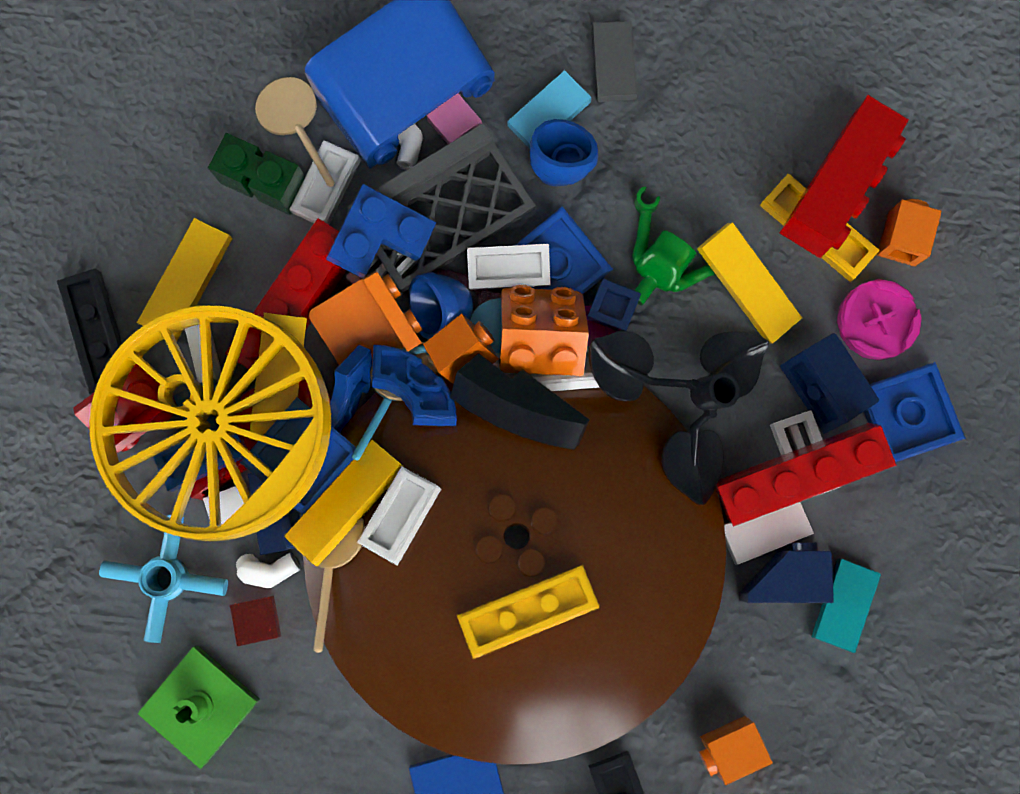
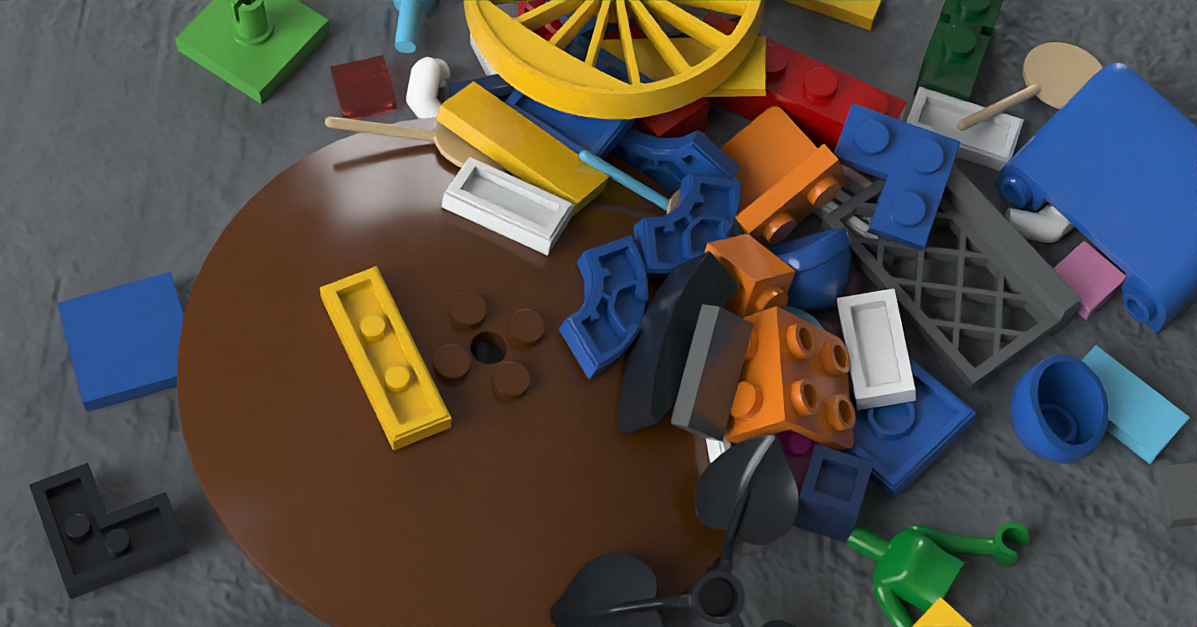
camera: 80 degrees right, 20 degrees down
none -> blue tile [559,235,648,379]
none -> dark grey tile [671,305,754,442]

